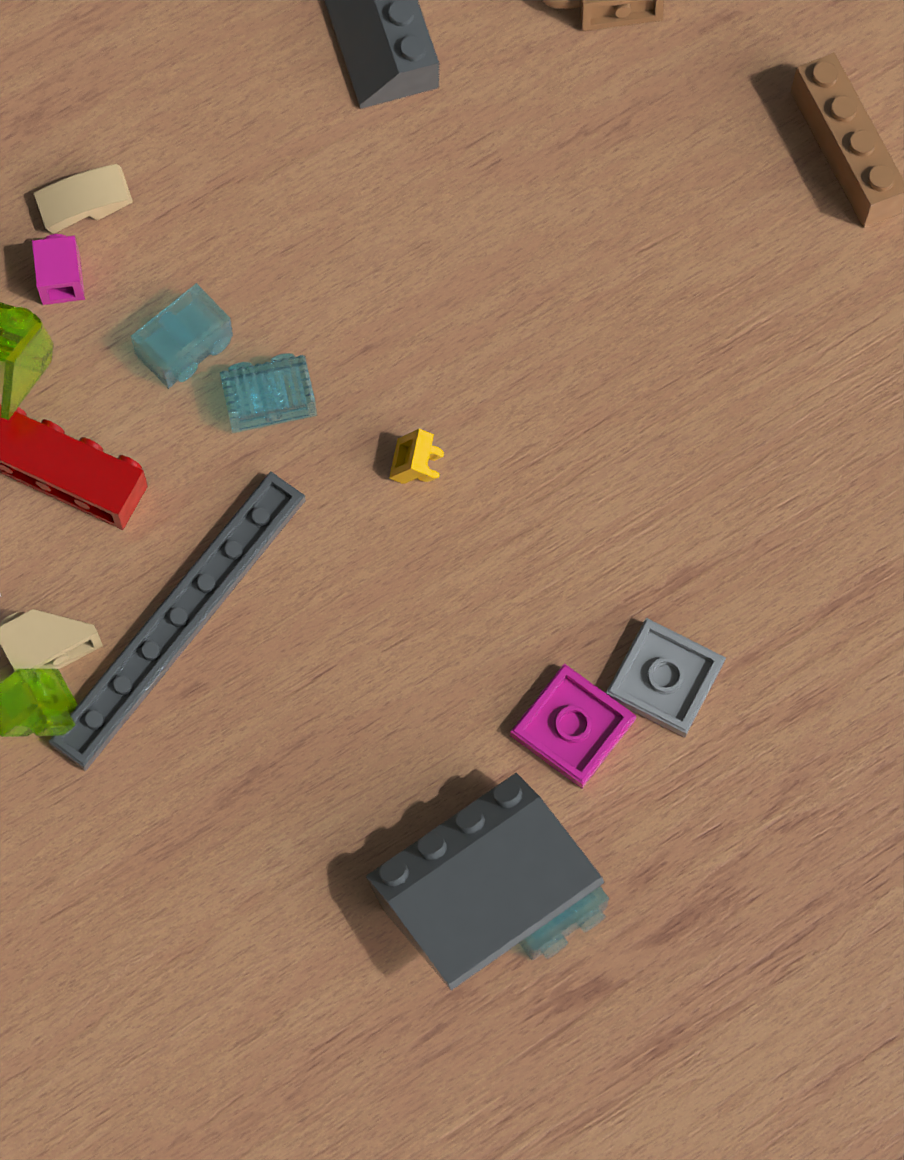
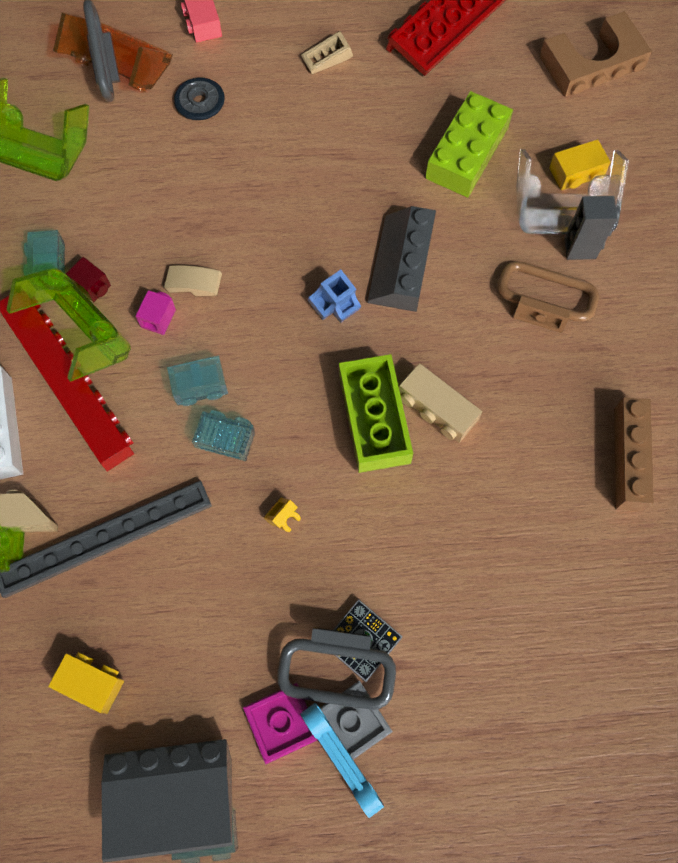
camera: 30 degrees right, 0 degrees up
none -> yellow brick [48,652,124,714]
none -> dark grey bar [277,627,396,710]
none -> medium azure piece [300,703,384,818]
none -> medium blue brick [308,269,361,323]
none -> tile [334,600,403,683]
none -> lime brick [339,354,413,473]
none -> tan brick [399,363,483,443]

